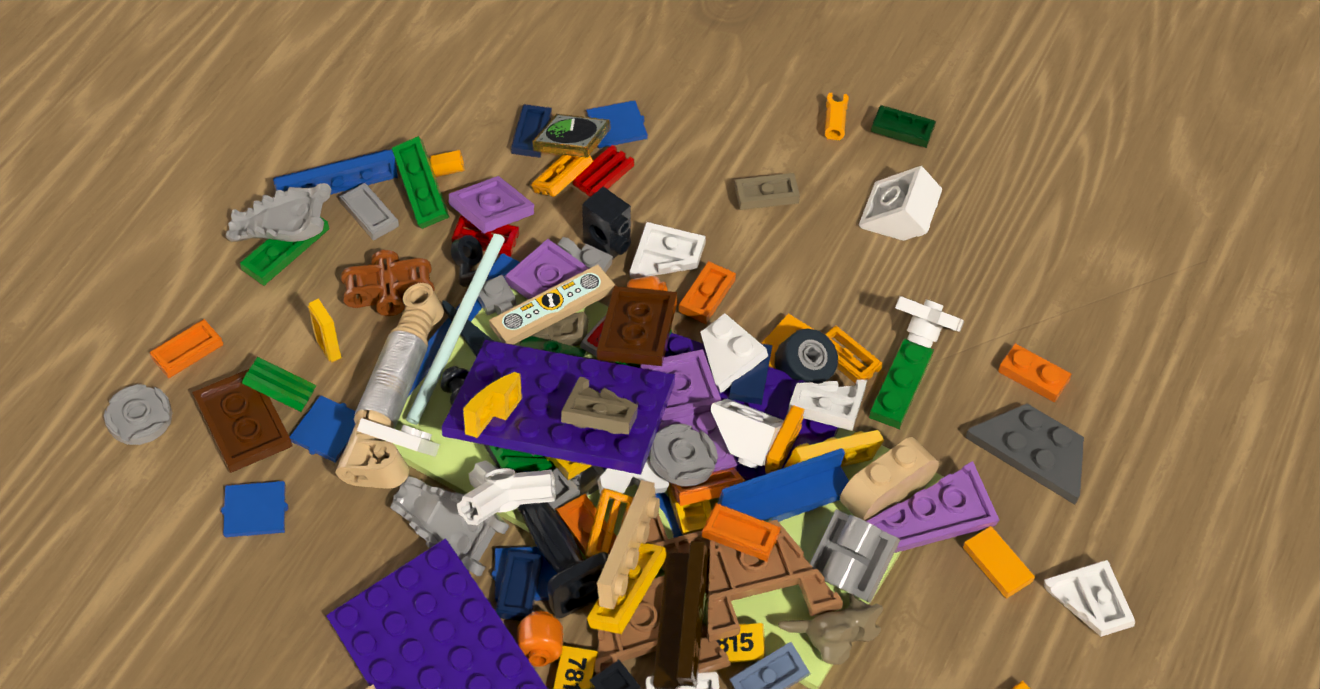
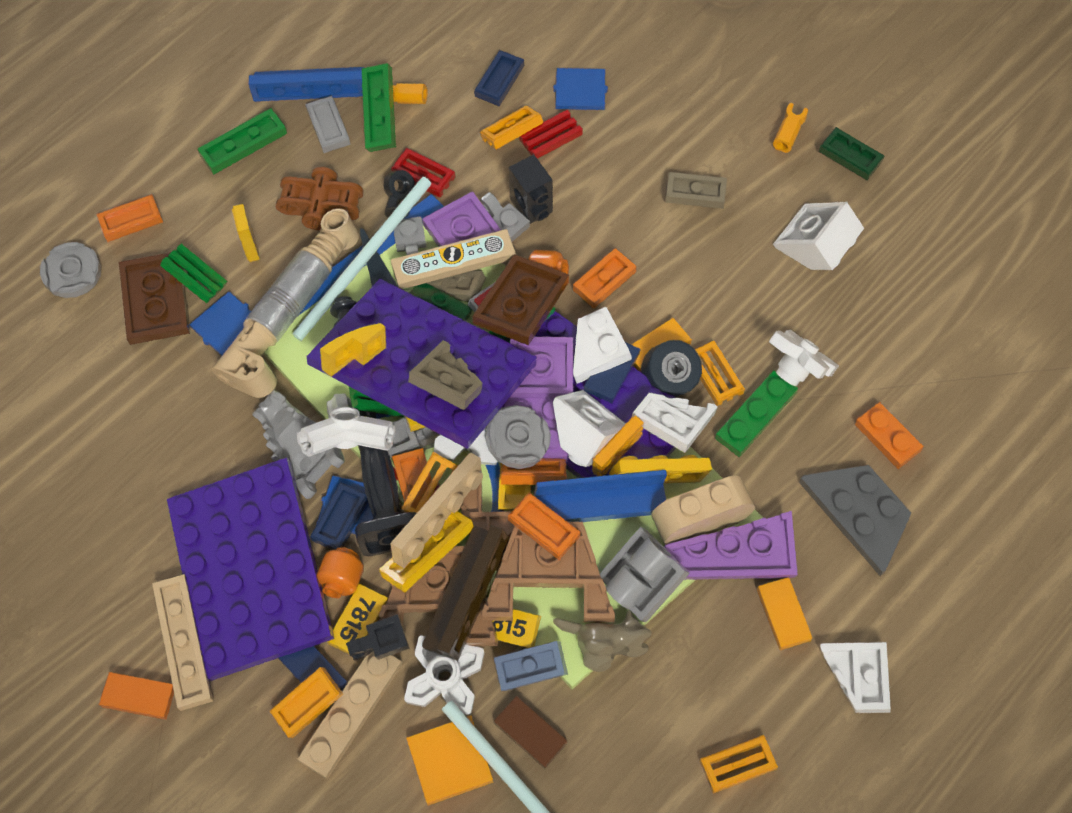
camera: 20 degrees right, 10 degrees up
blue piece [221,481,289,537] -> none
light grey animal [226,183,331,242] -> none
white wing [357,418,440,457] -> none
medium lavender plate [449,176,534,233] -> none
tile [533,114,611,158] -> none
white wing [629,222,706,279] -> none

